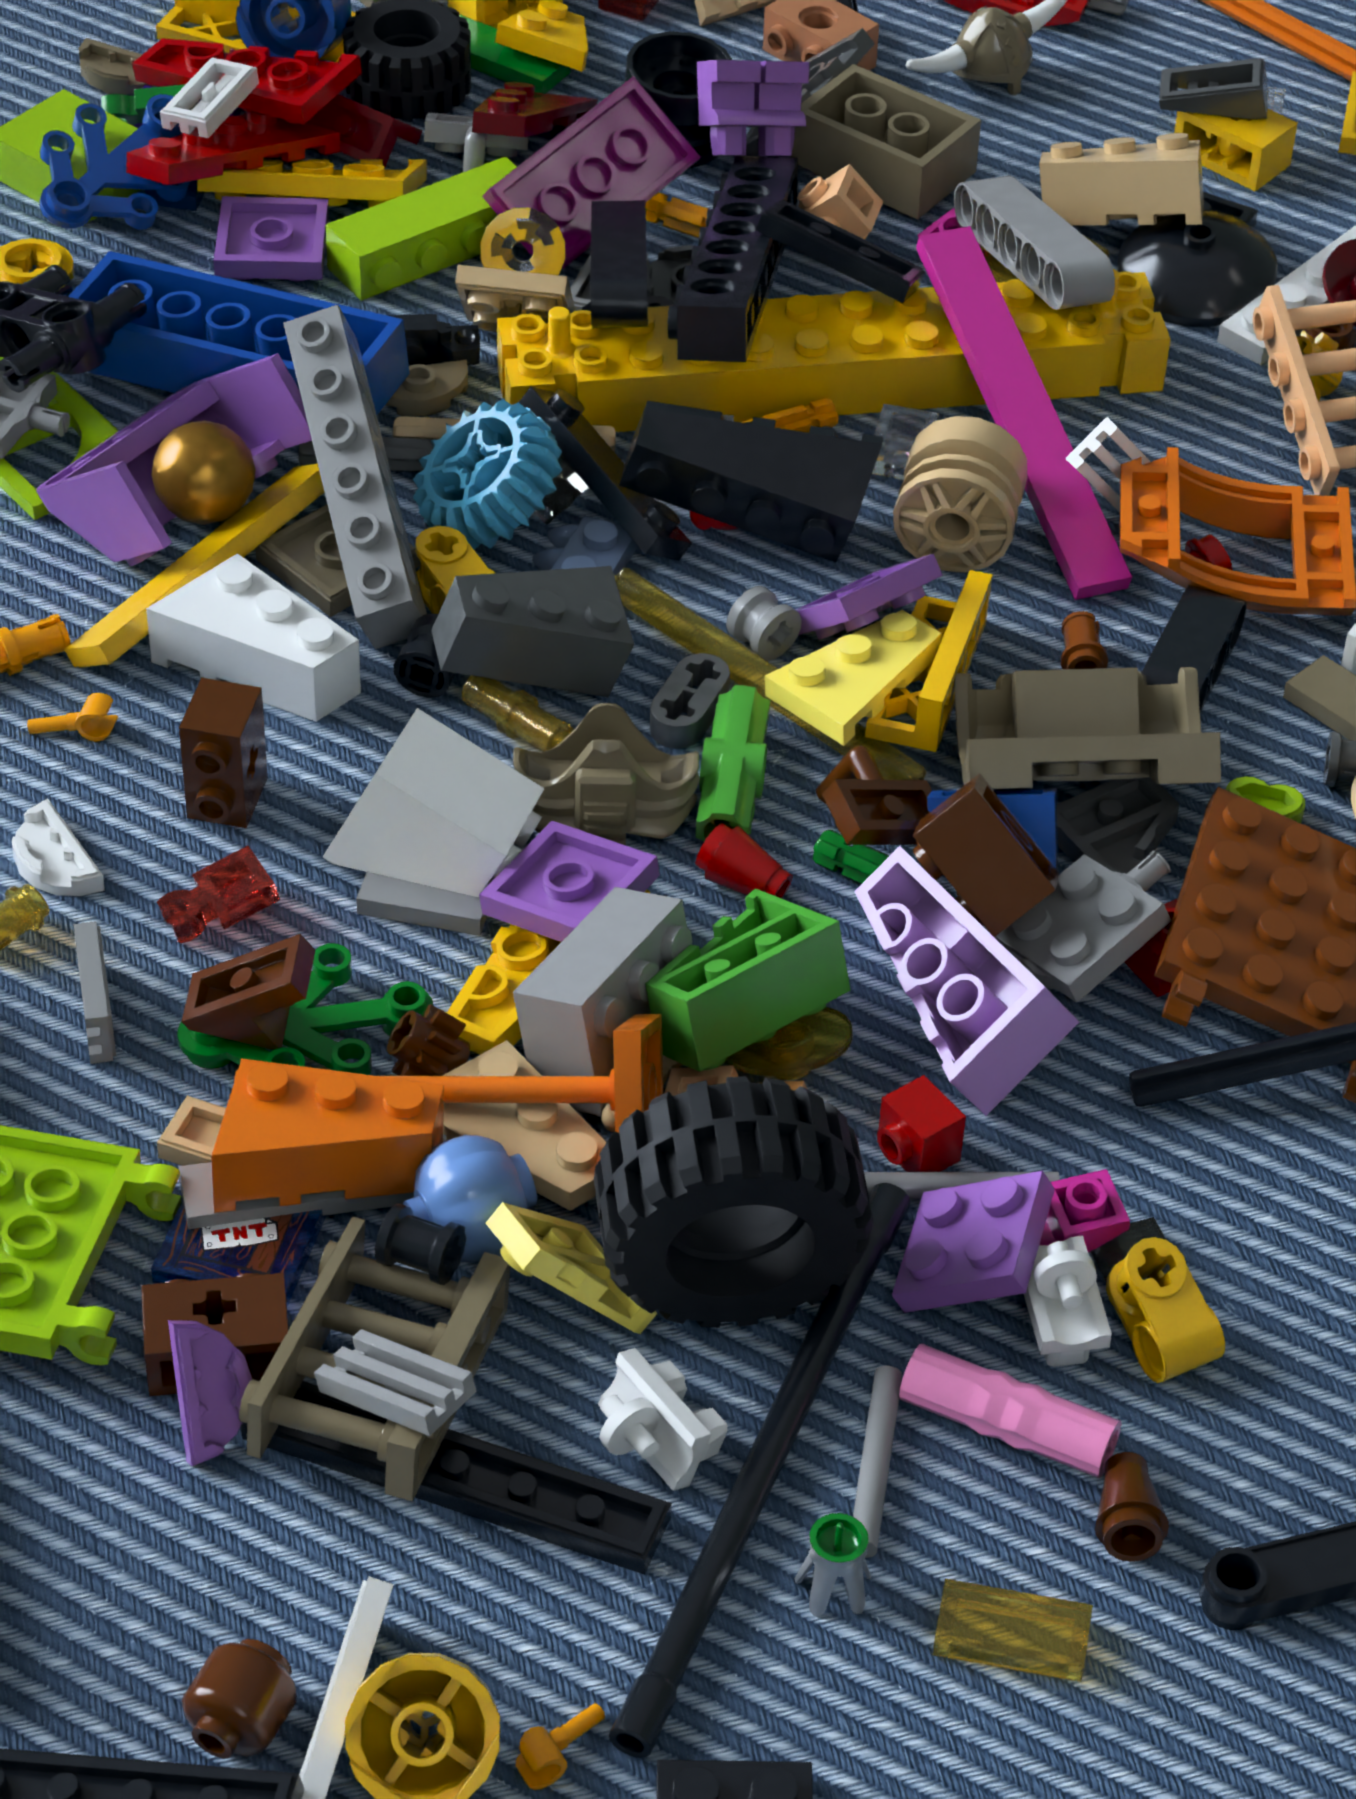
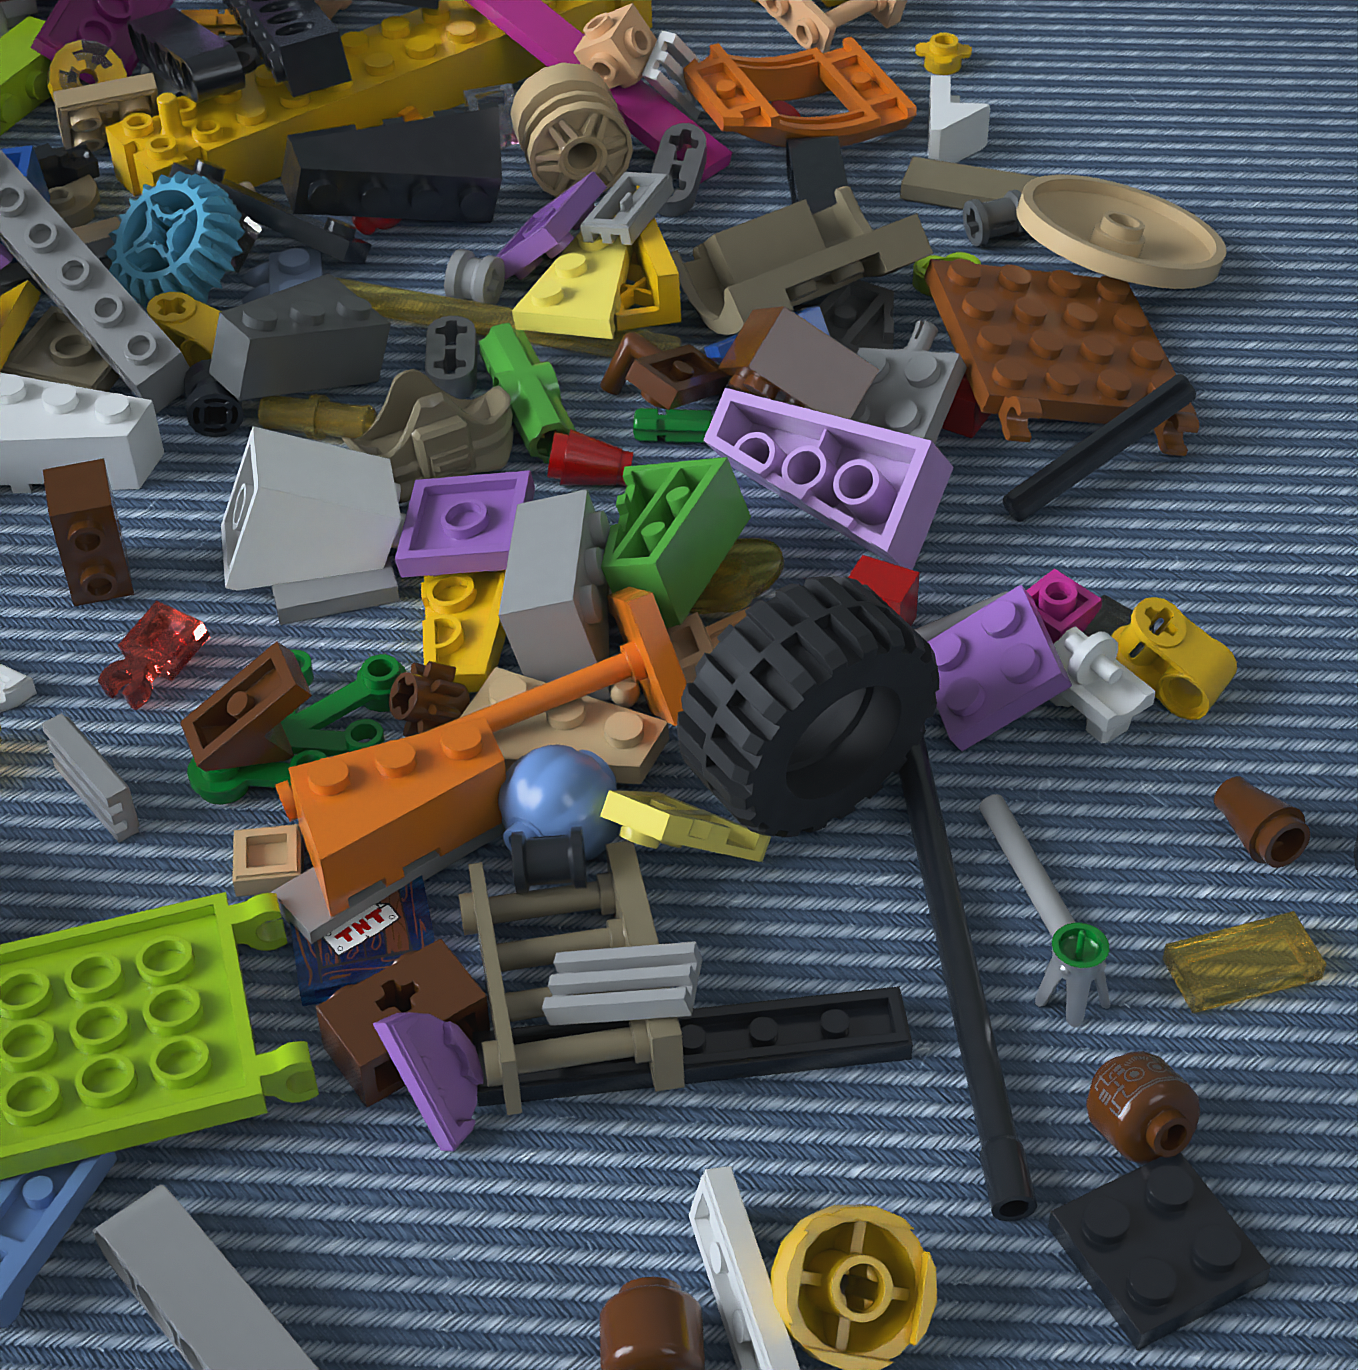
camera: 25 degrees left, 0 degrees up
light orange hand [515,1703,605,1790] -> none
white hips [598,1348,728,1491] -> none
bright pink axle [899,1344,1122,1478] -> none
dark orange pin [1061,611,1108,669] -> none
none -> light nougat brick [573,3,657,89]
none -> light grey tile [580,172,674,245]
none -> flat silver beam [651,123,707,217]
none -> reddish brown head [1086,1051,1201,1165]

